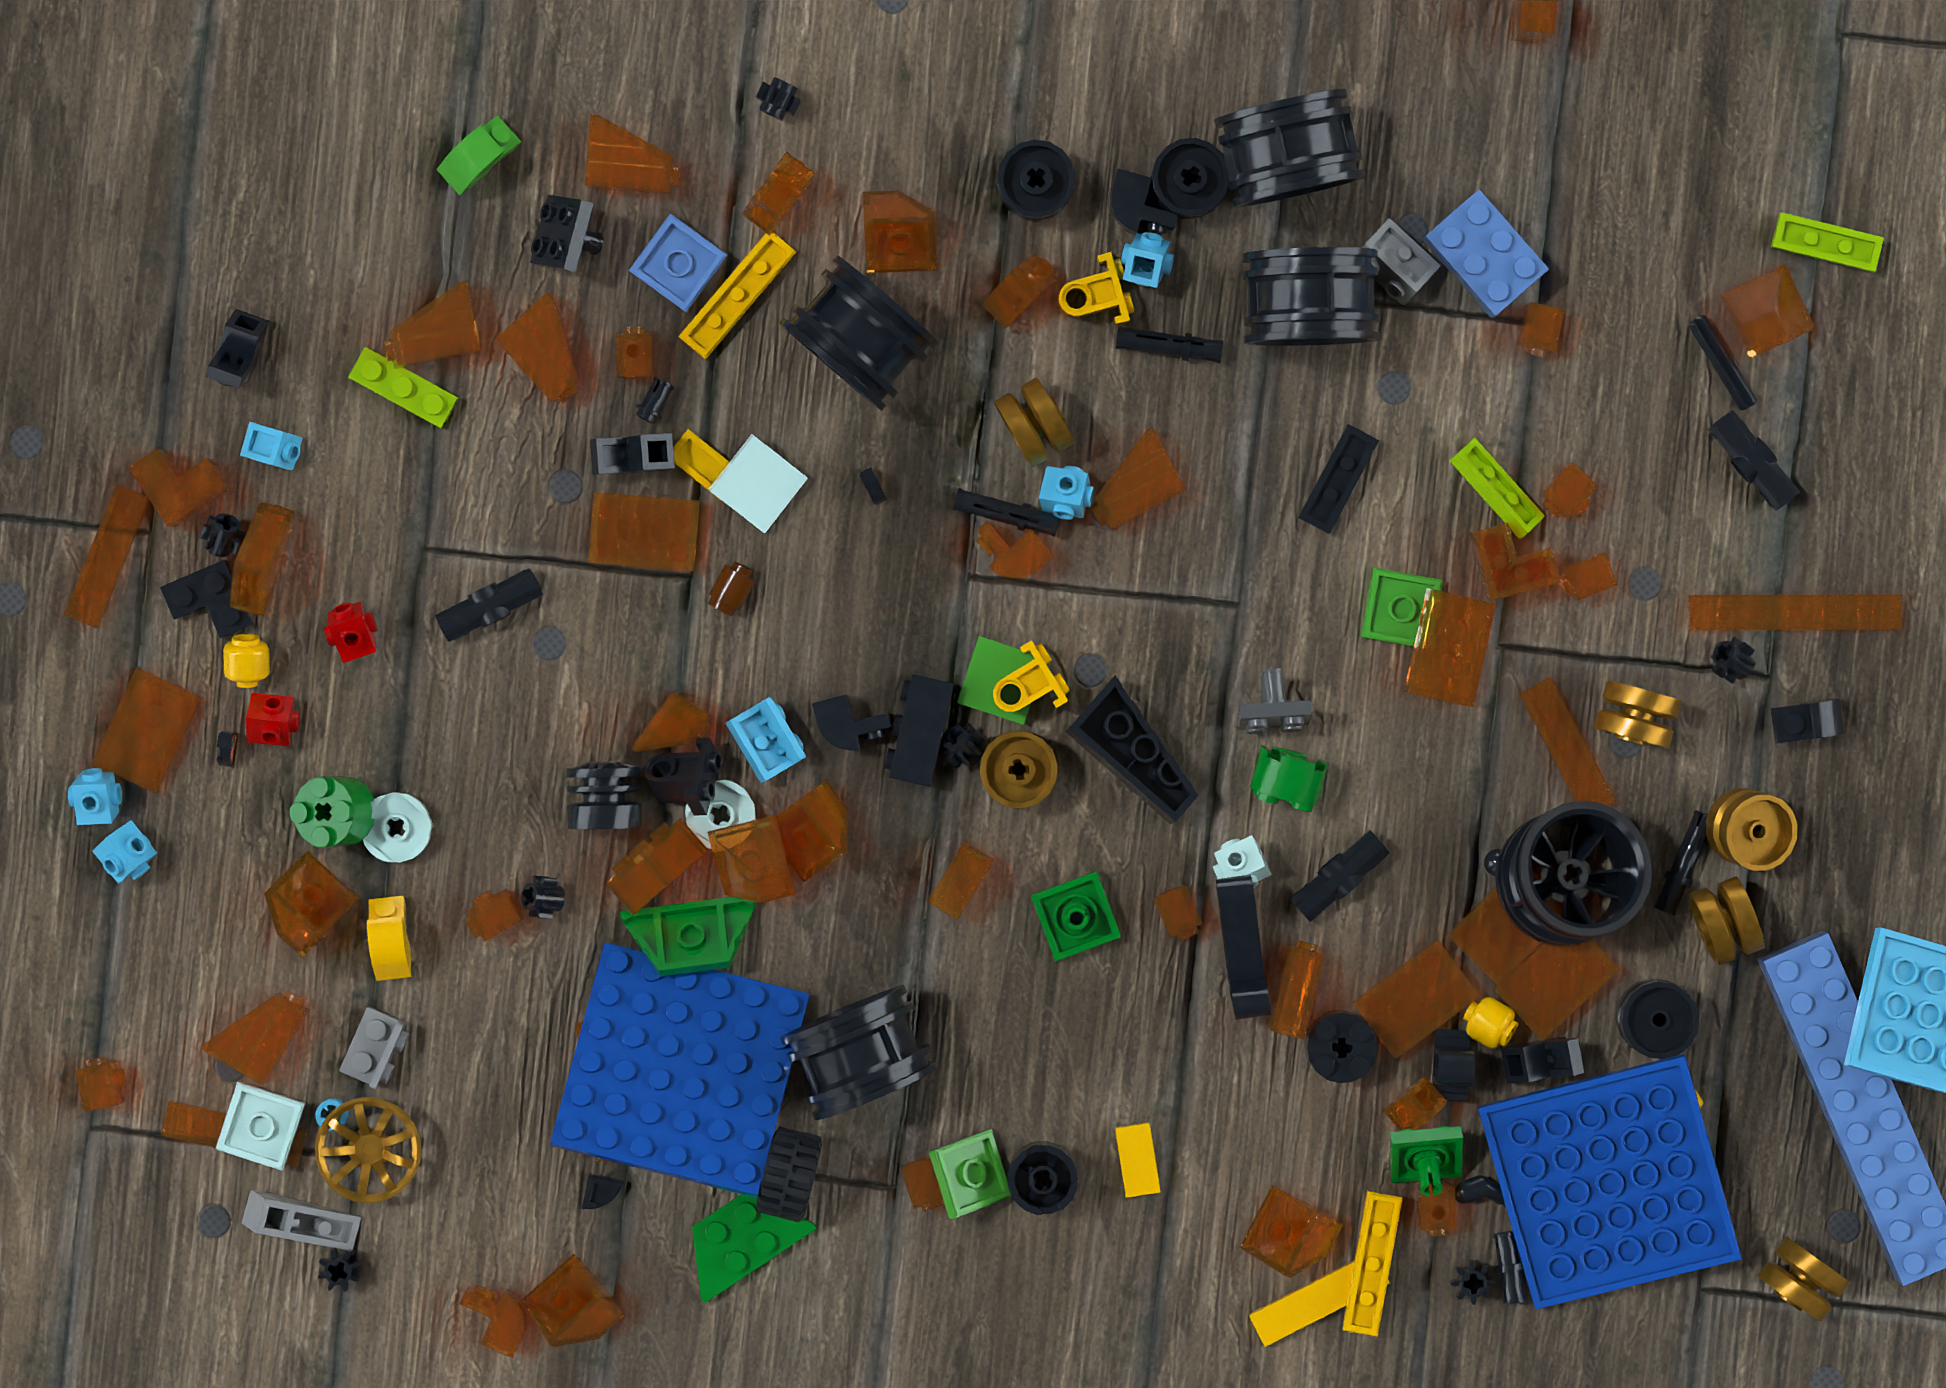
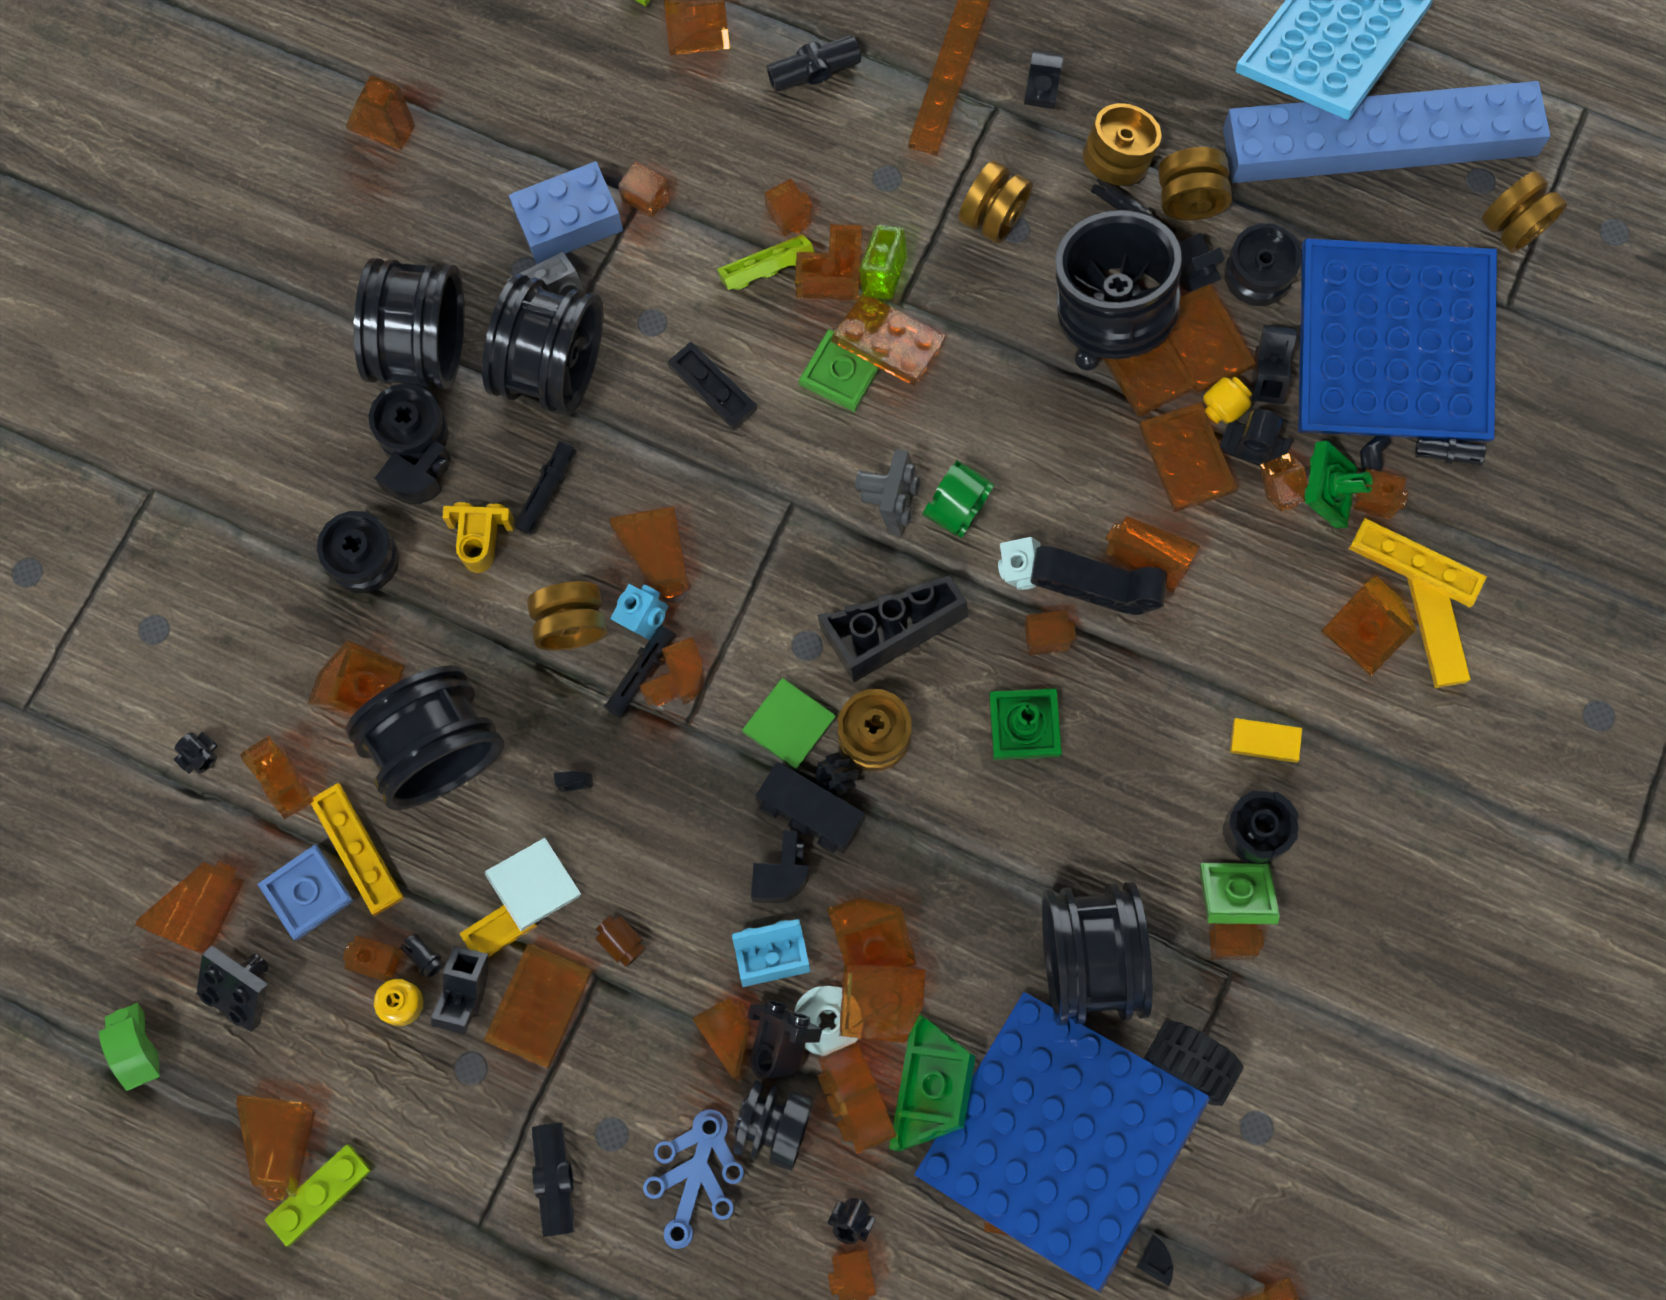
camera: 70 degrees left, 15 degrees down
clear orange slope [495,292,581,404] -> none
green wing [692,1193,817,1303] -> none
clear orange brick [927,840,994,920] -> none
clear orange pin [981,253,1058,329] -> none
yellow pin [993,640,1070,712] -> none
medium azure brick [1121,232,1174,288] -> none
black piece [1290,830,1390,922] -> none
black brick [1304,1009,1378,1083] -> none
black gear [1449,1259,1495,1305] -> none
clear orange tile [1518,677,1616,806] -> none
clear orange brick [1559,552,1618,601] -> none
black axle [1688,315,1757,411] -> none
black gear [1711,637,1756,684] -> none
none -> yellow head [373,979,424,1026]
none -> medium blue plant [643,1109,744,1249]
none -> clear neon green brick [859,225,907,300]
none -> black brick [1178,233,1225,292]

